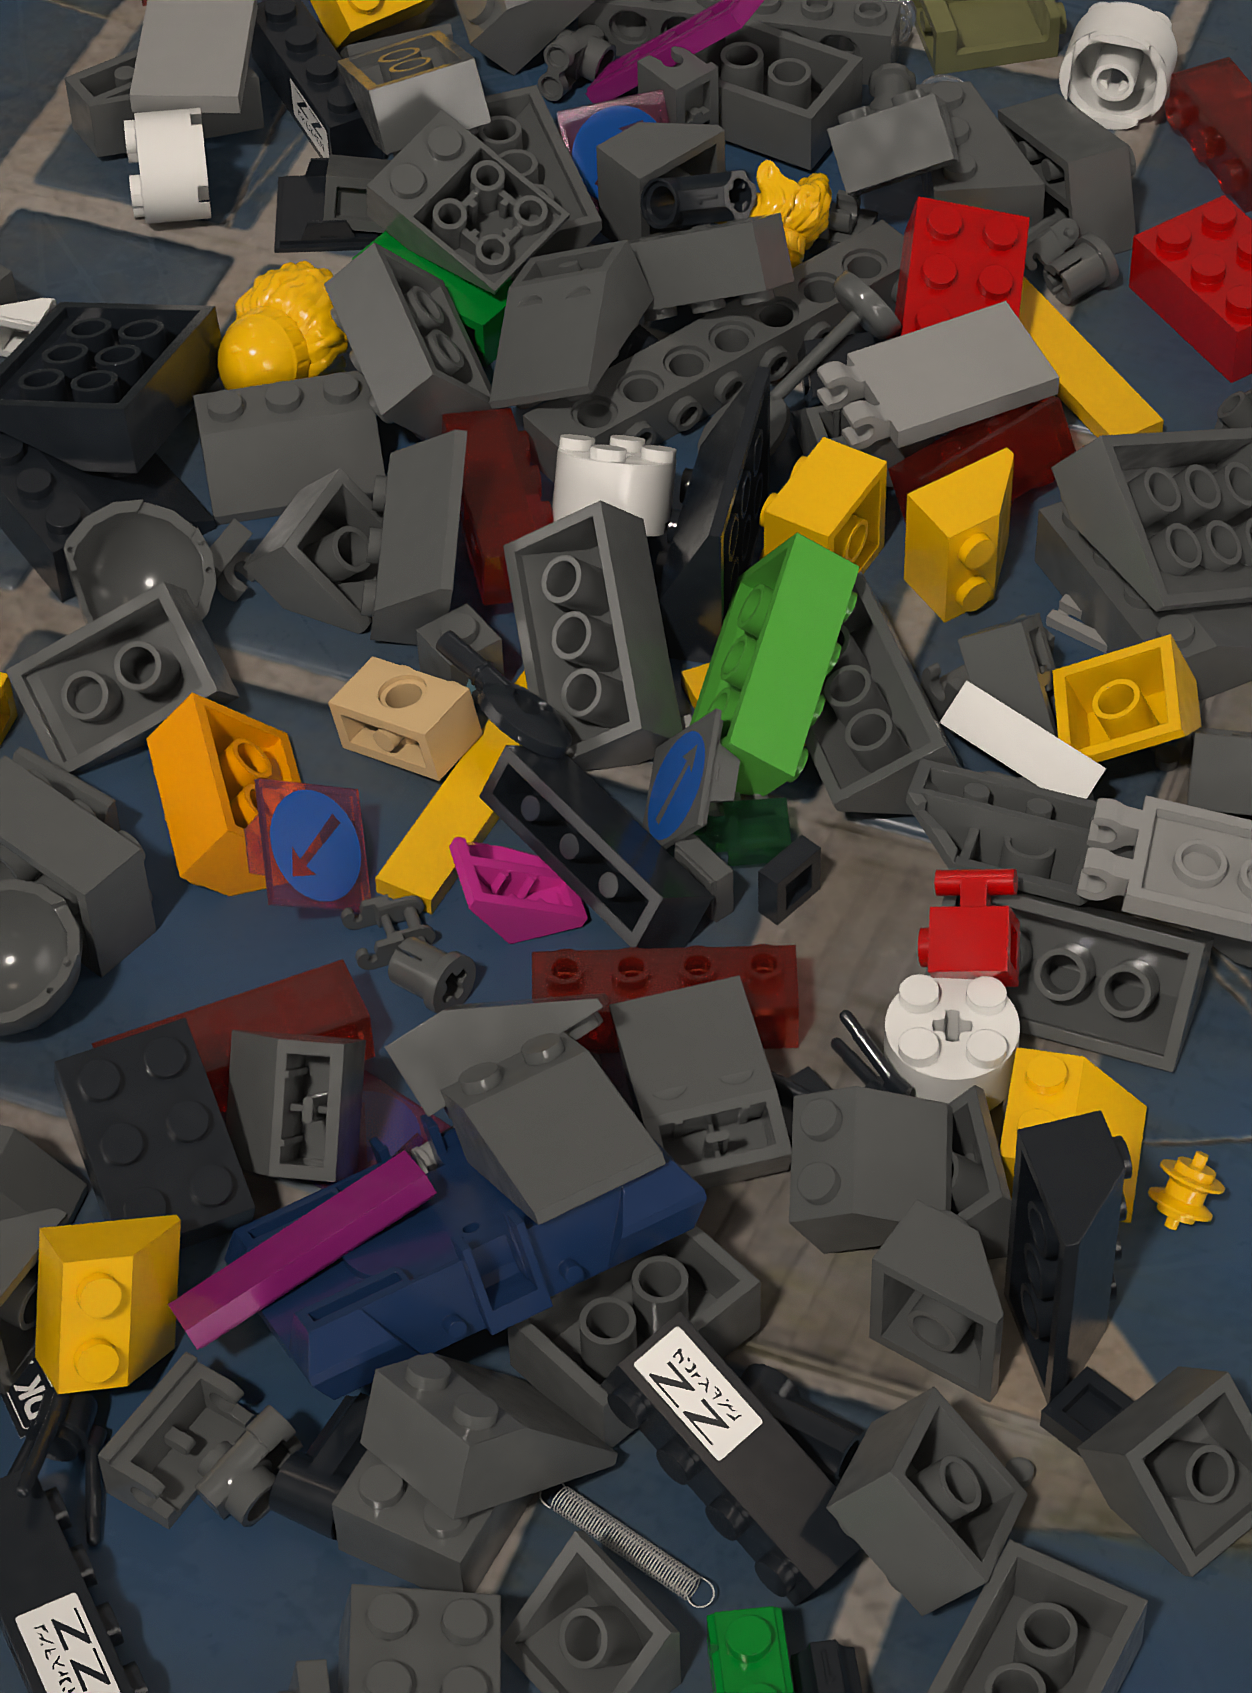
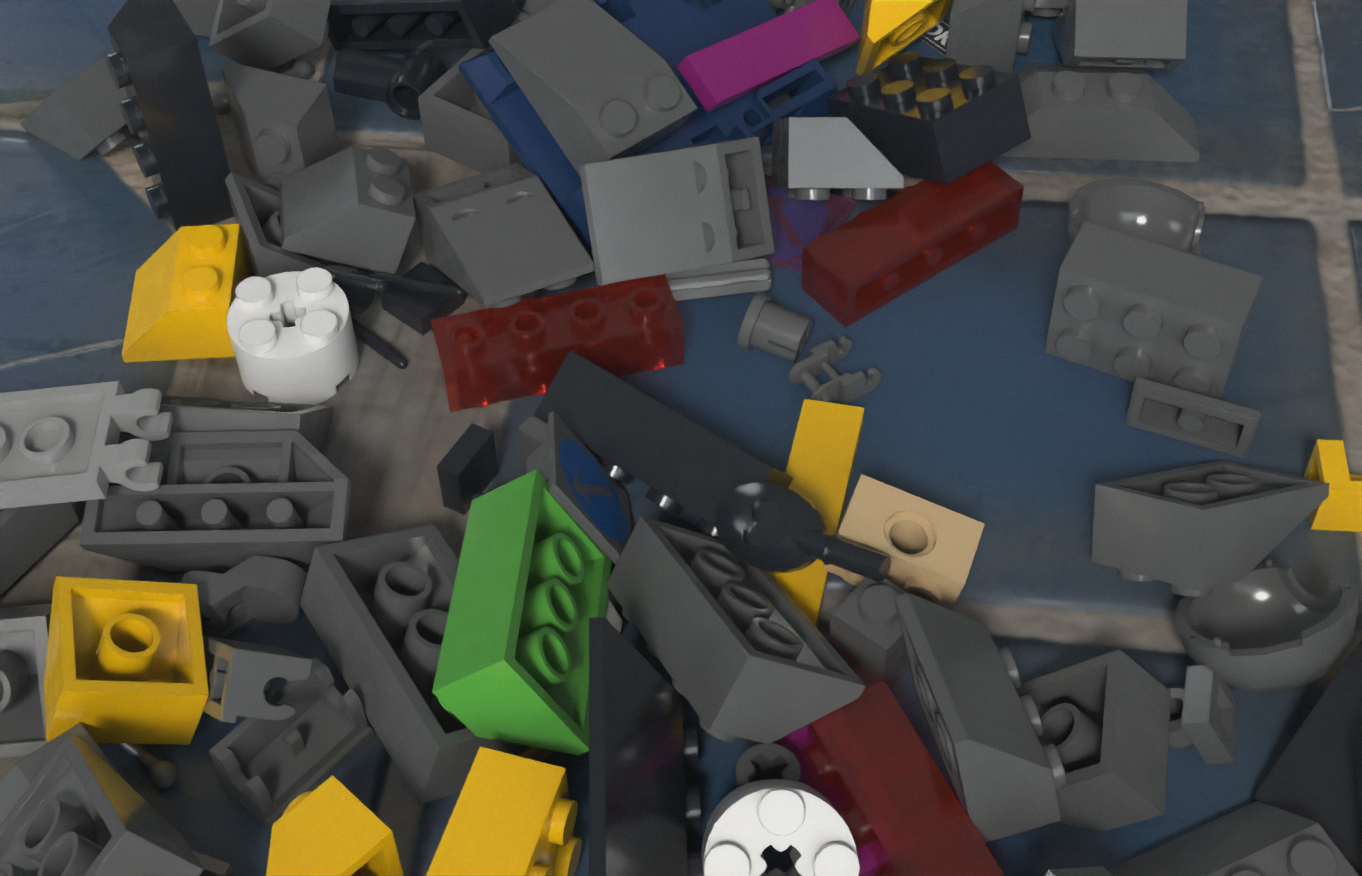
camera: 165 degrees right, 0 degrees up
light orange slope [146,692,319,896] -> none
piece [244,778,371,913] -> none
dark pink slope [449,837,588,944] -> none
red brick [918,869,1020,987] -> none
white sticker [939,680,1106,799] -> none
yellow wheel [1148,1151,1225,1230] -> none

